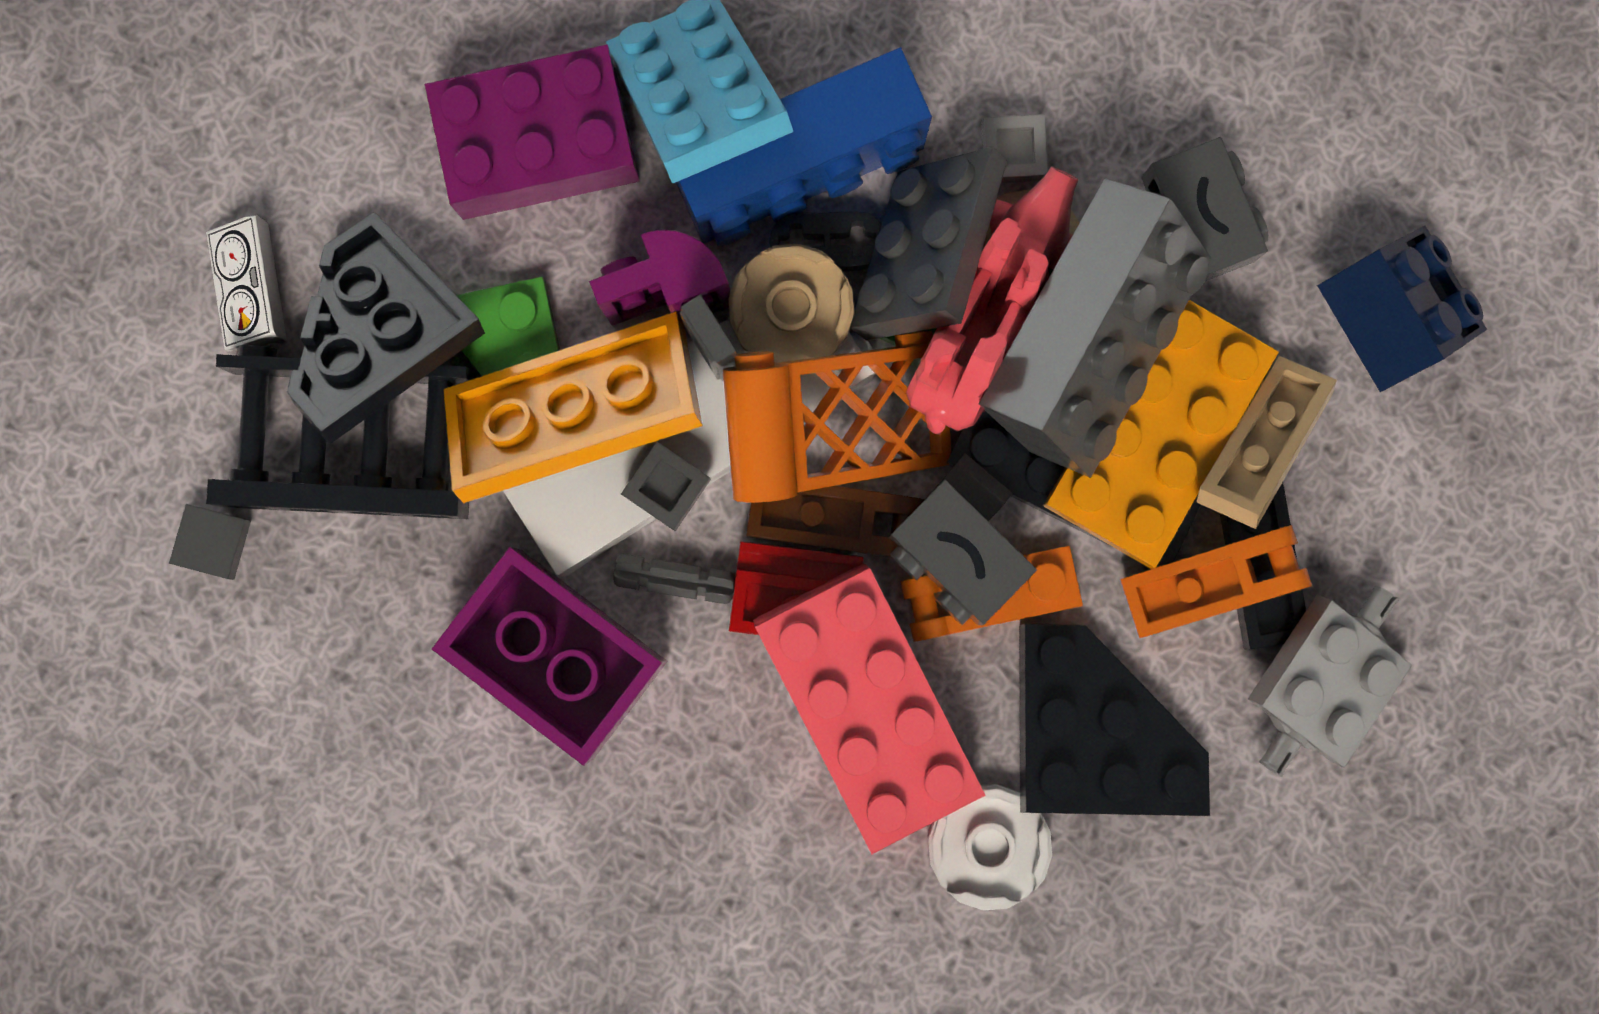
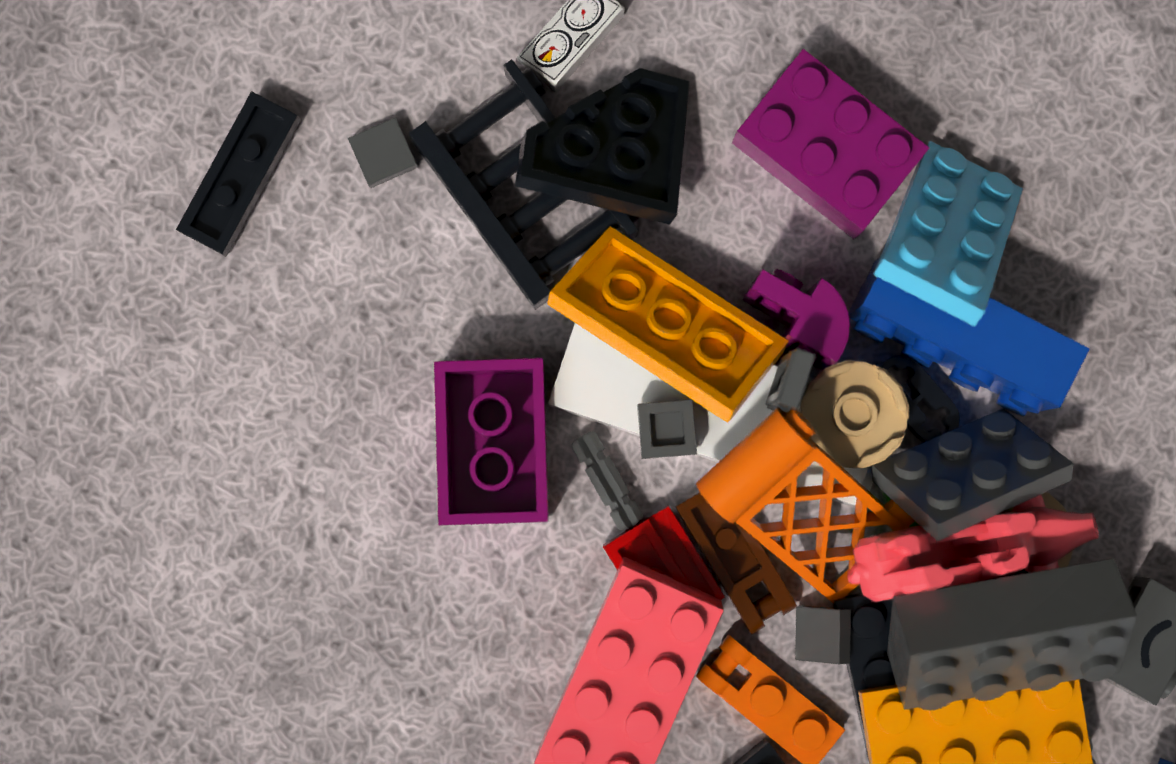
camera: 45 degrees right, 0 degrees up
bright green wing [456,277,560,376] -> none
dark grey brick [888,480,1037,625] -> none
light grey plate [981,114,1048,183] -> none
none -> black plate [176,91,301,257]

